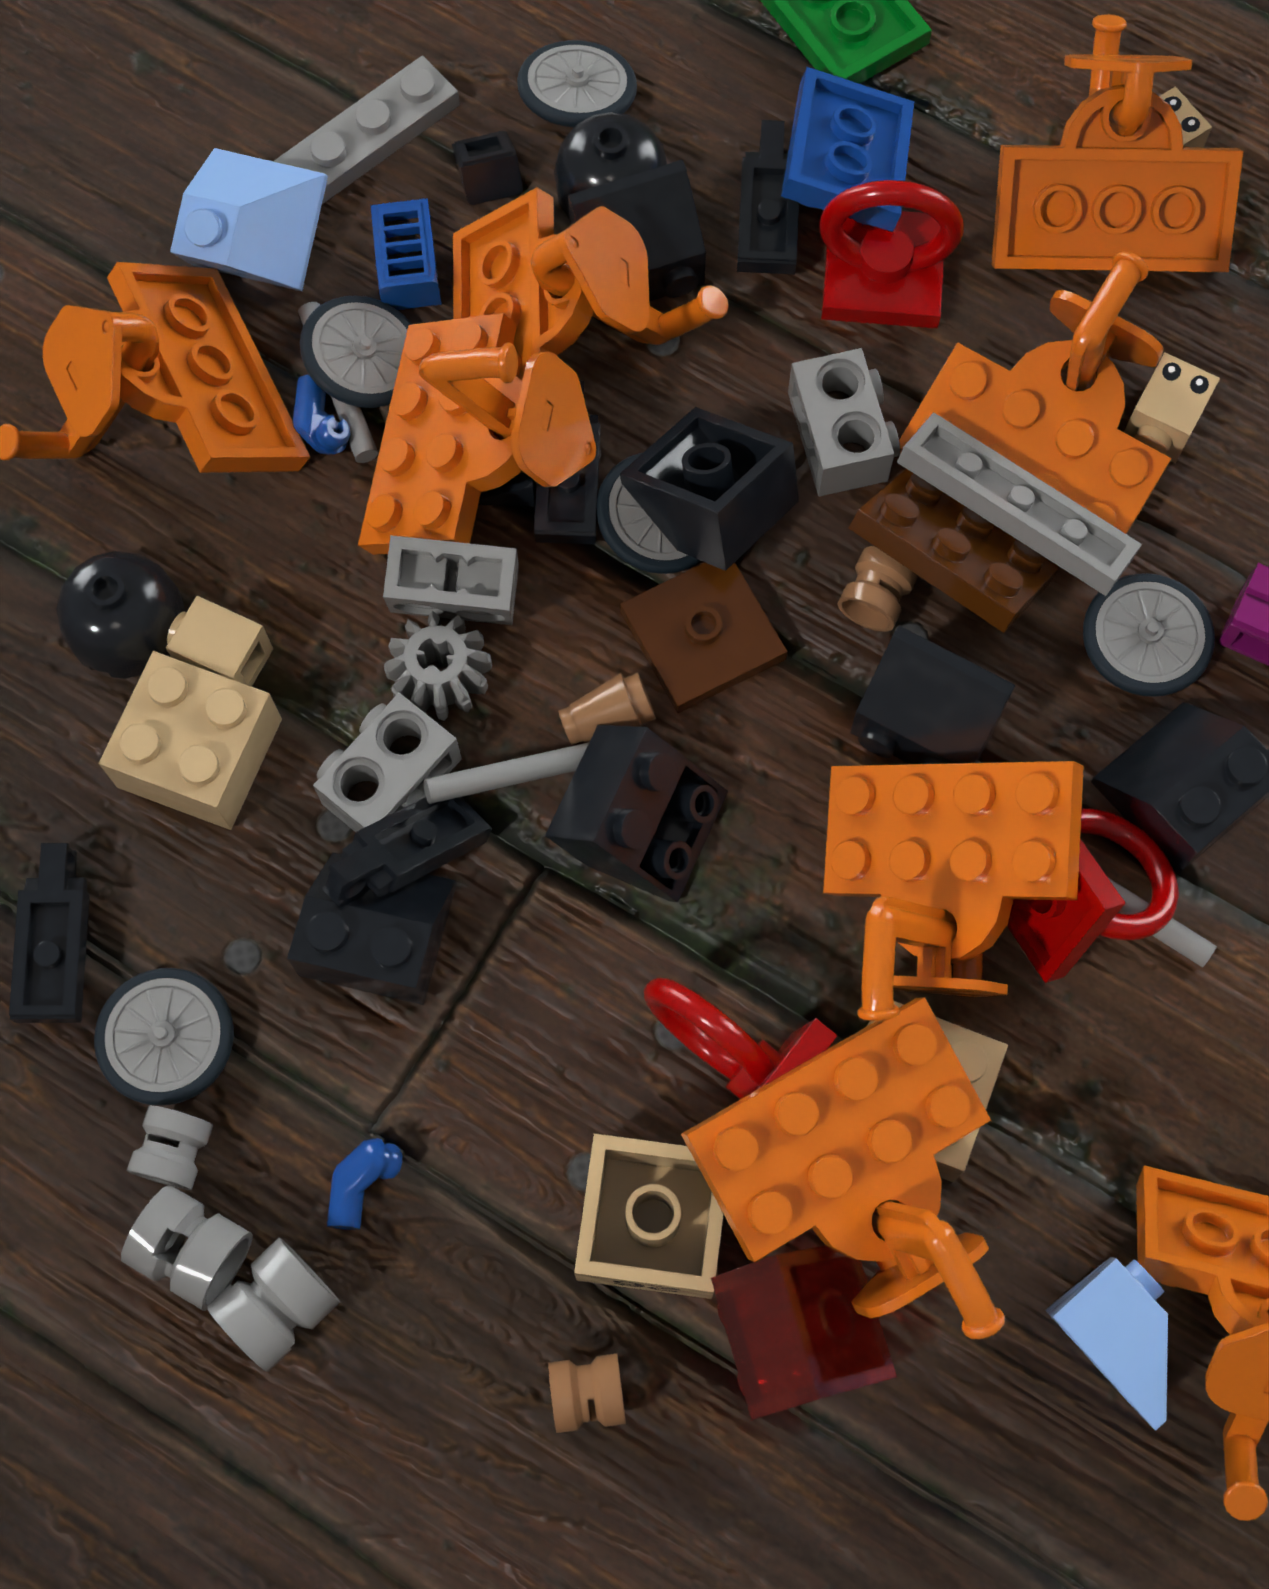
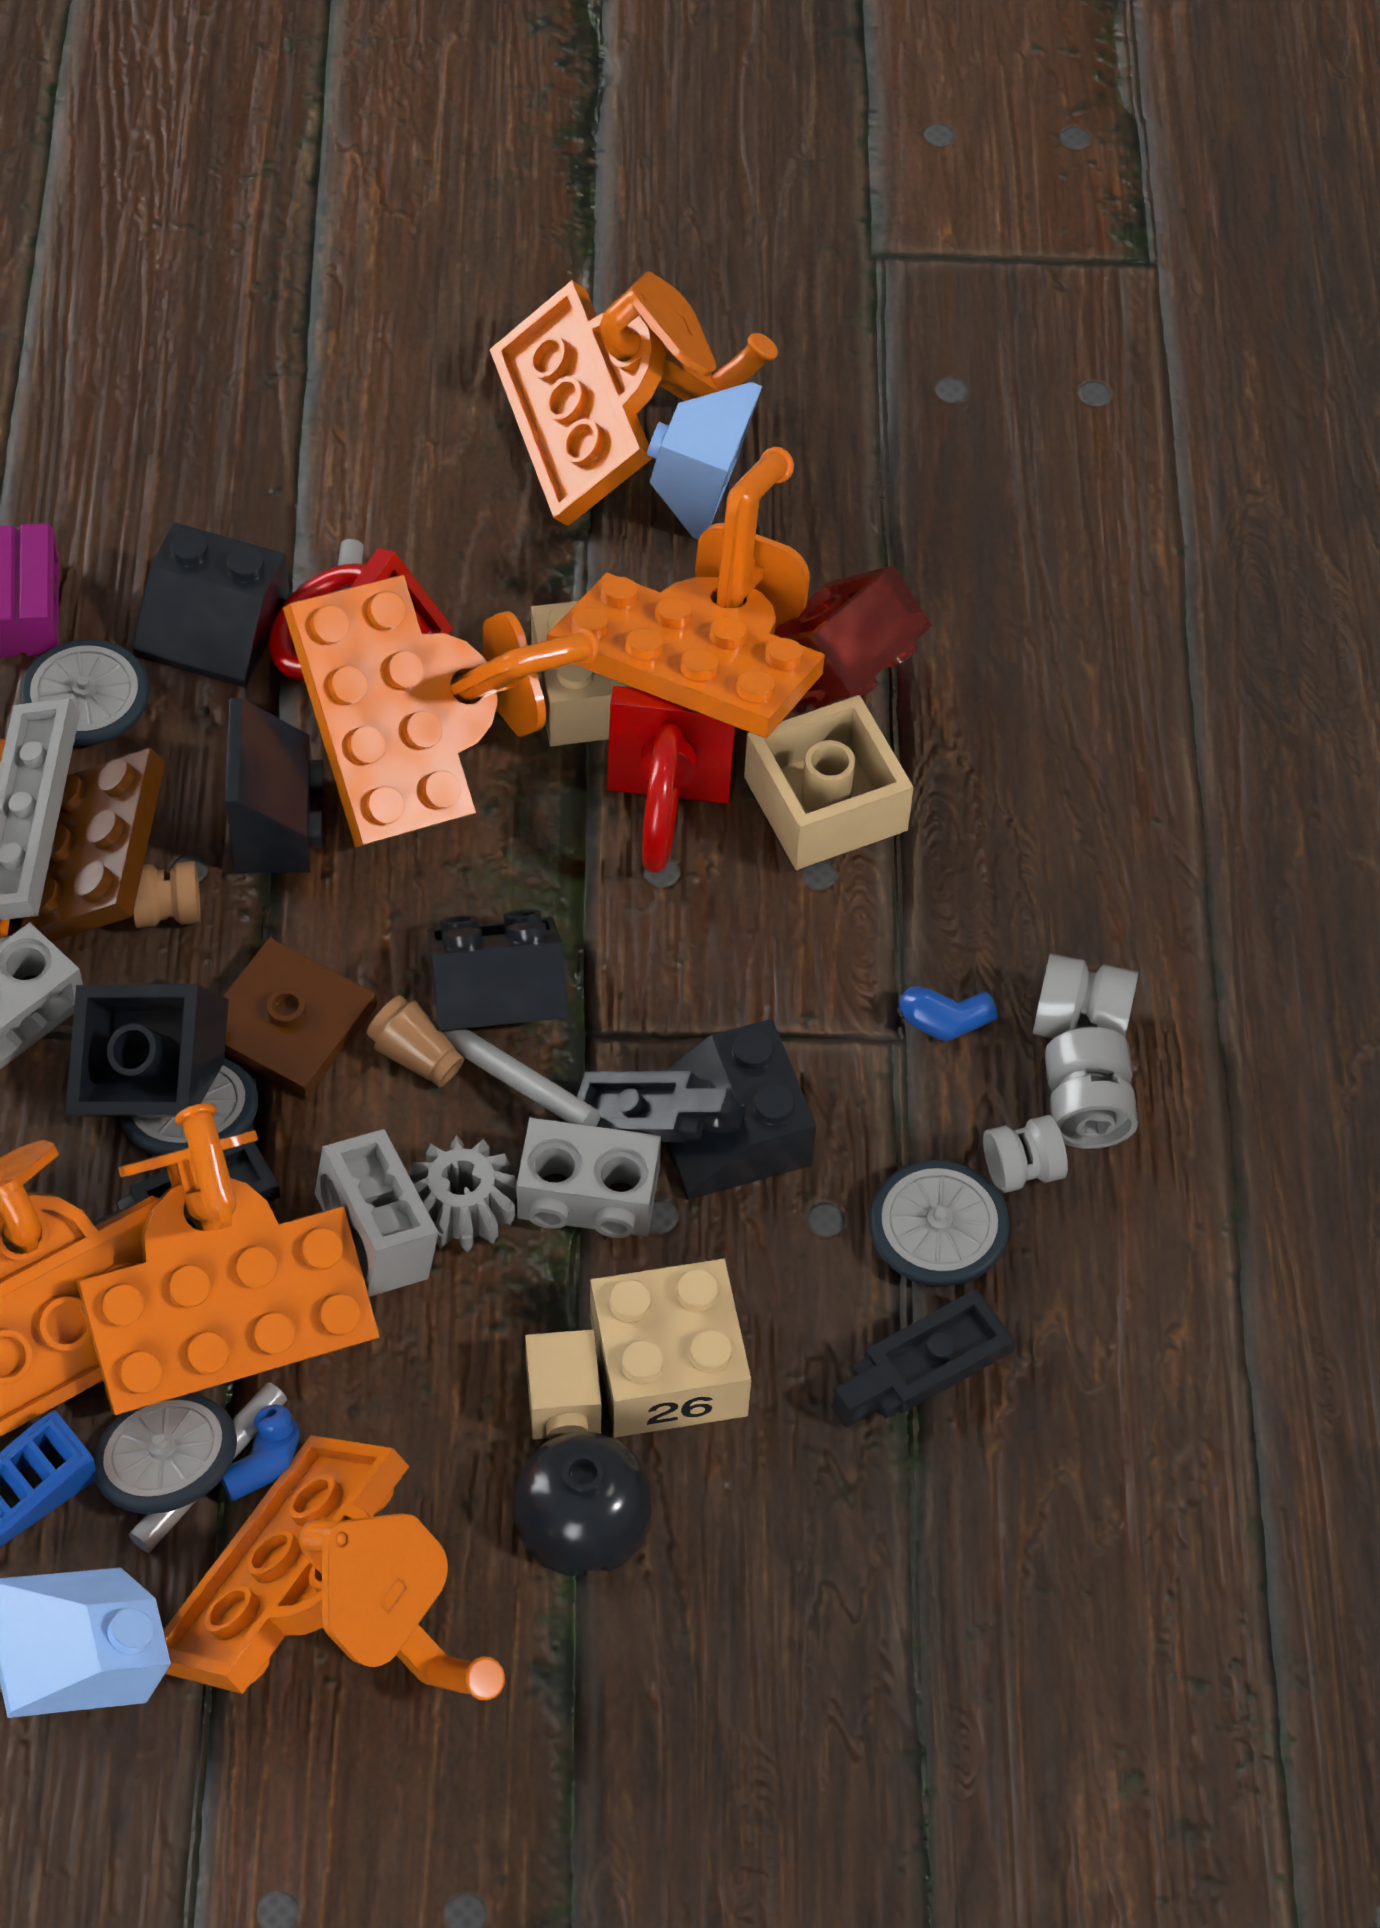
camera: 125 degrees left, 15 degrees down
medium nougat wheel [548,1353,626,1433] -> none

